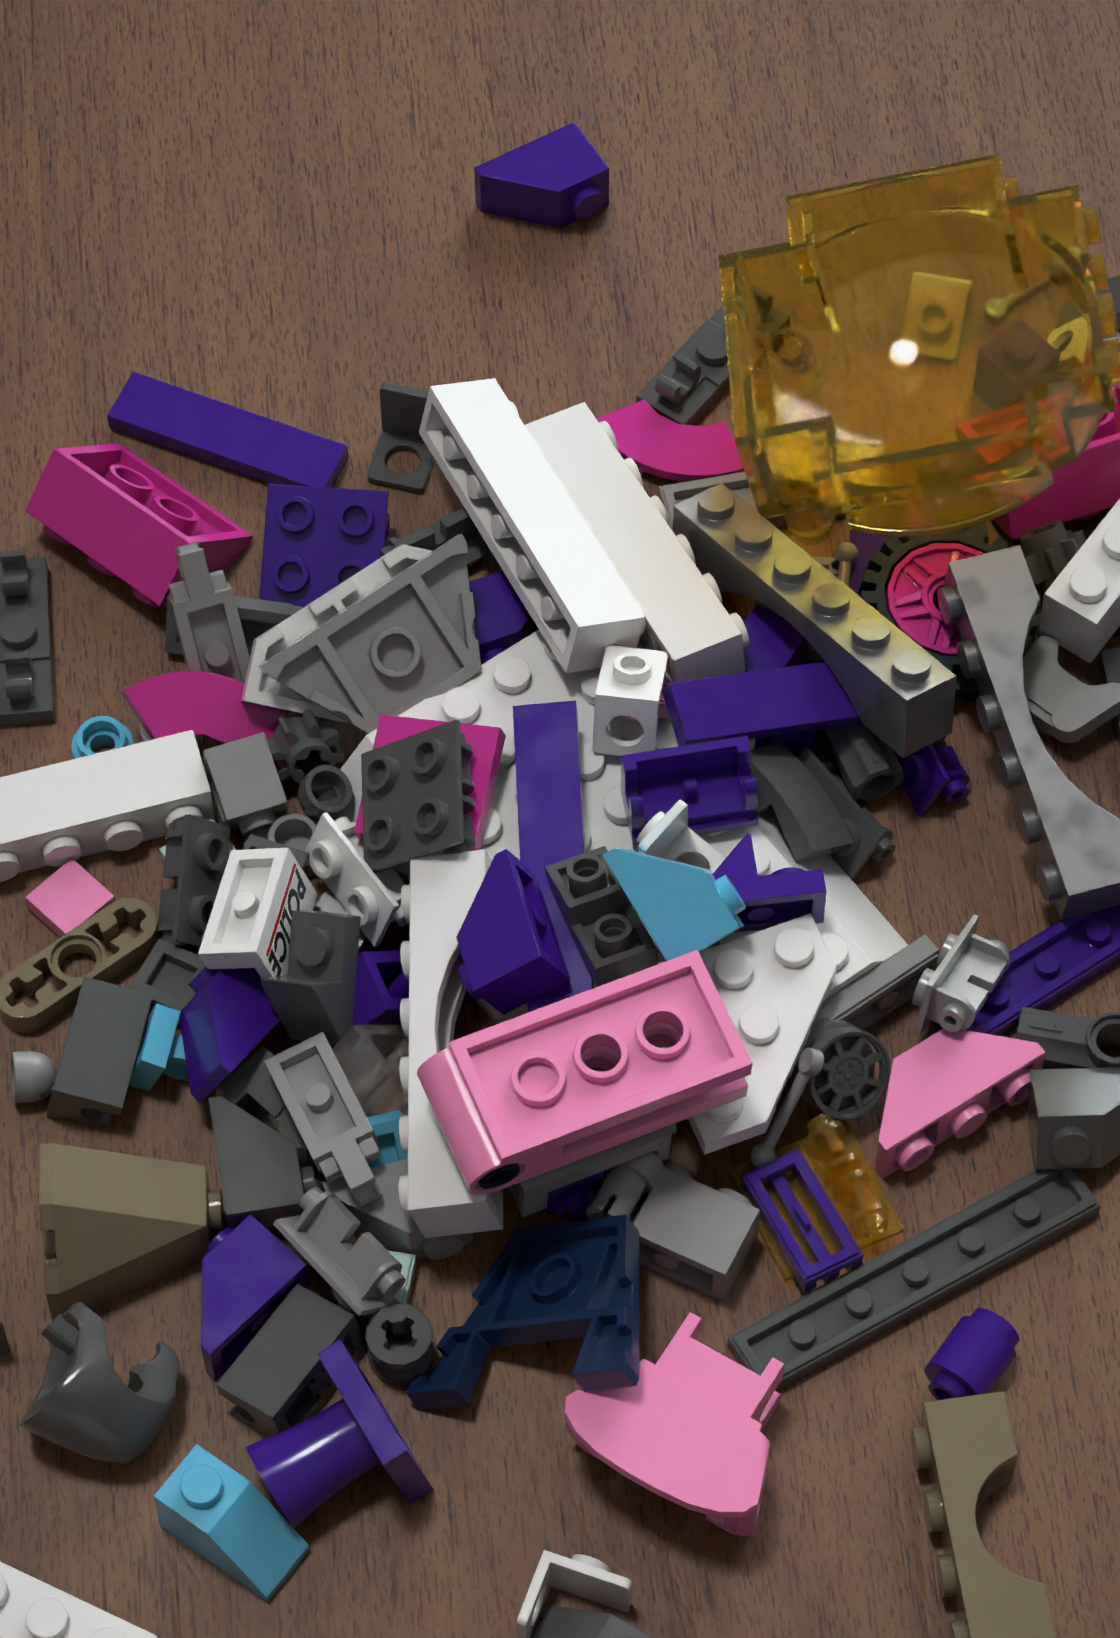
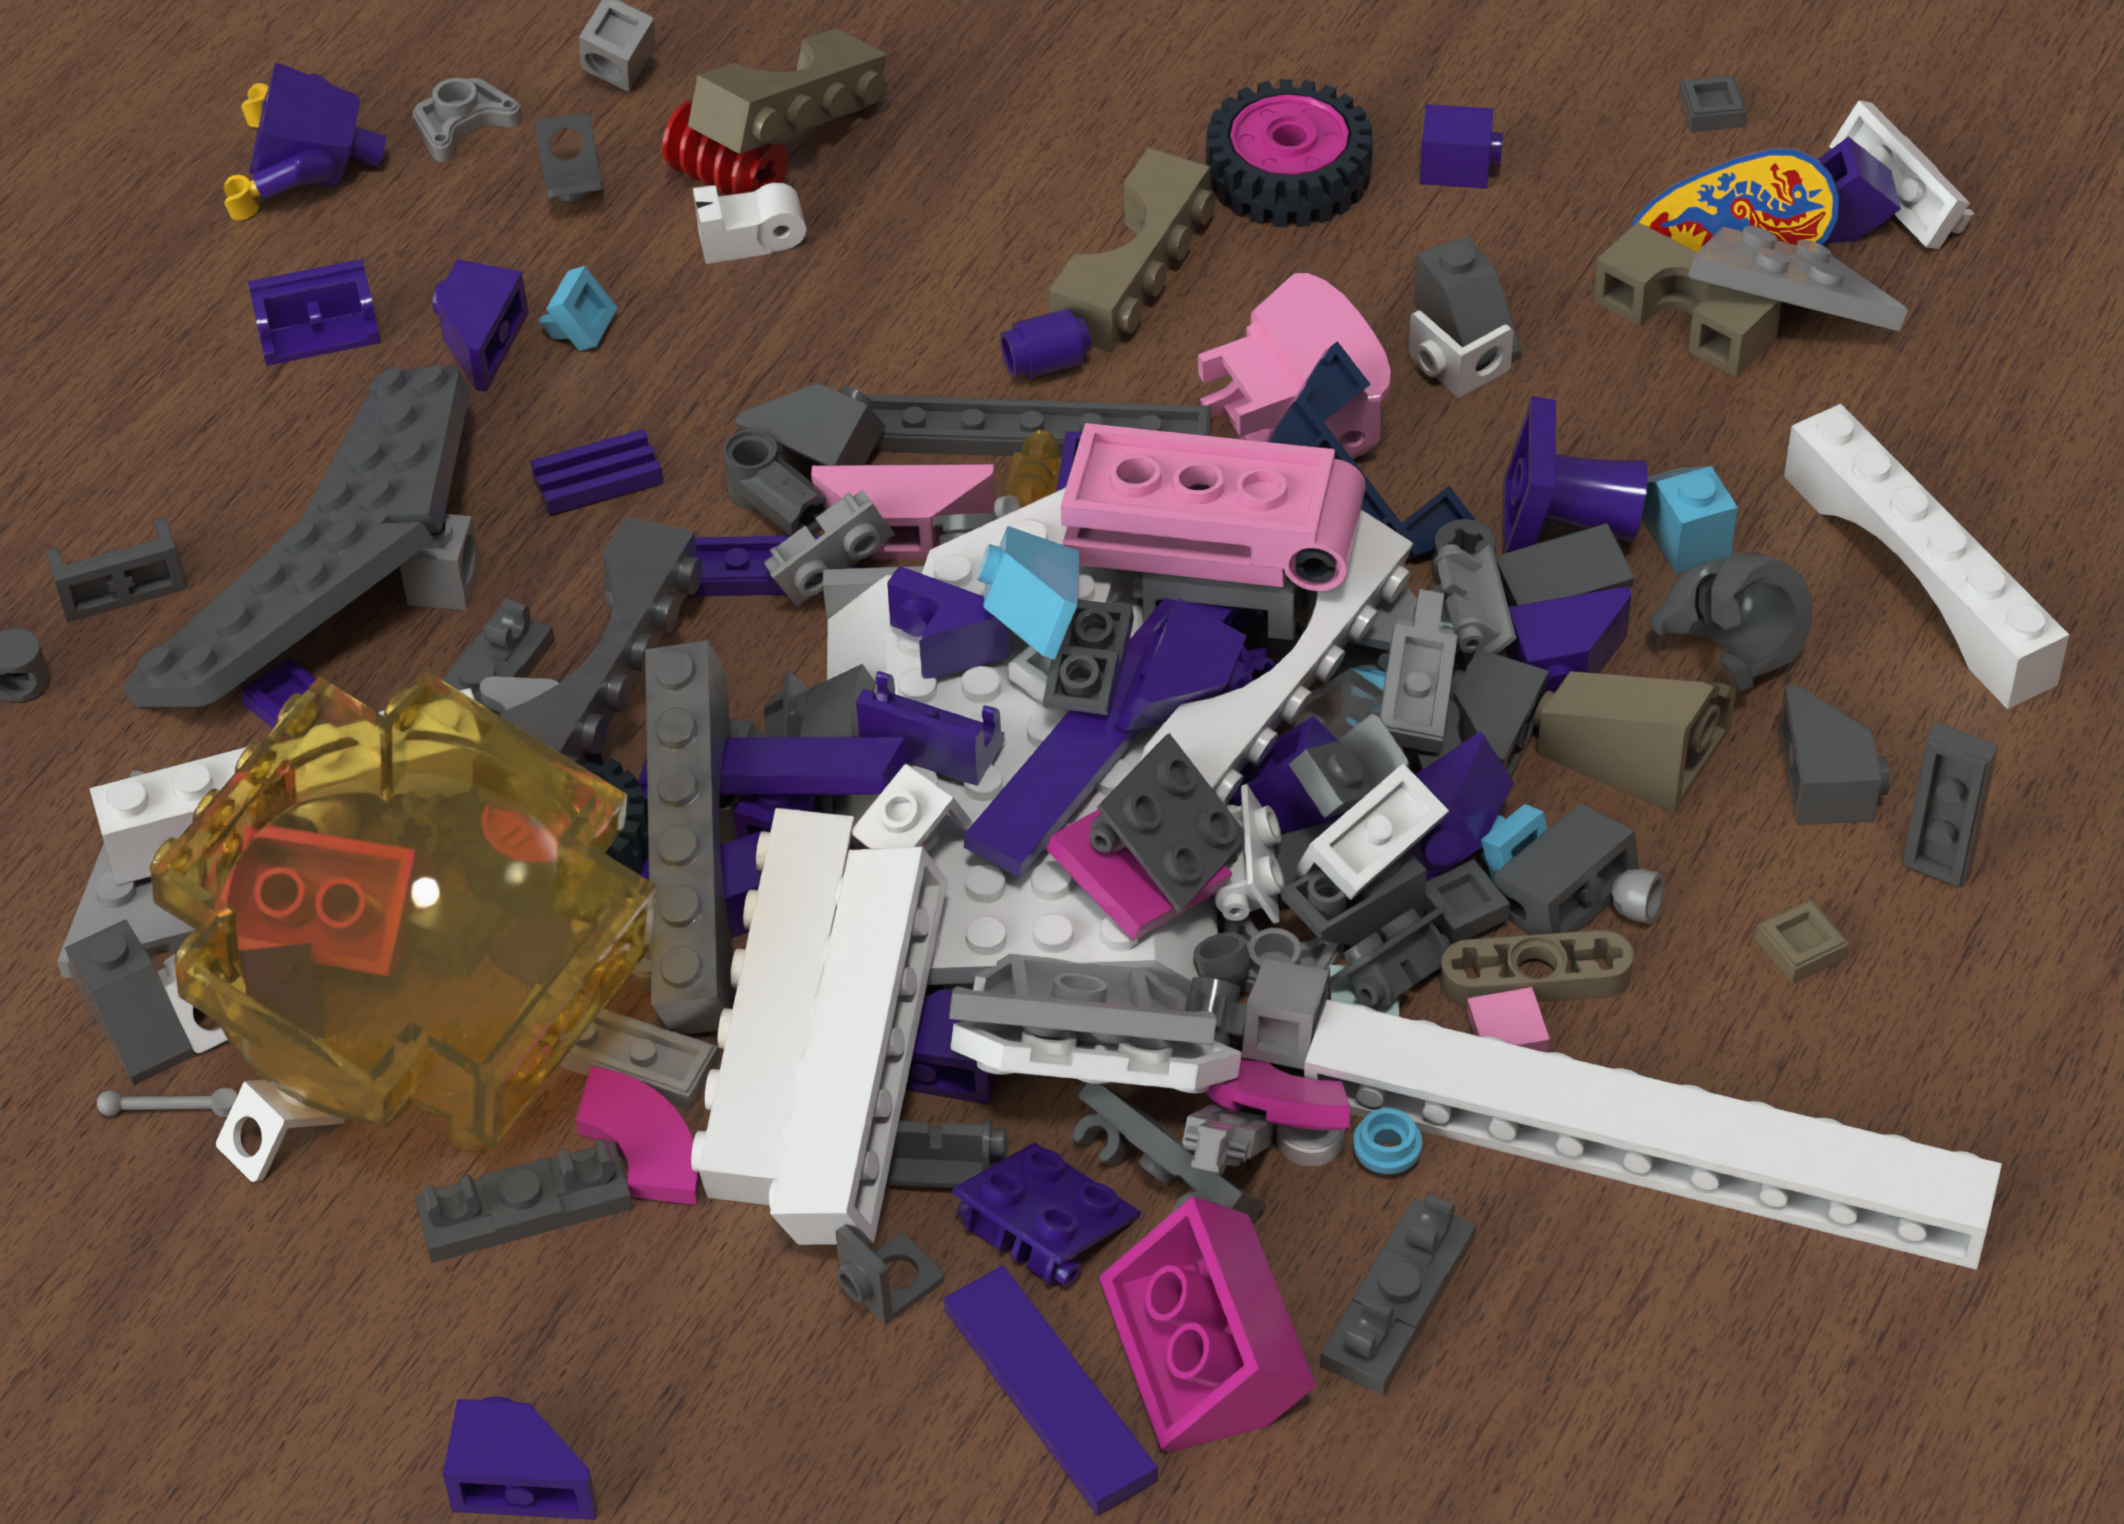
camera: 145 degrees left, 10 degrees down
white bracket [637,799,726,874] -> none

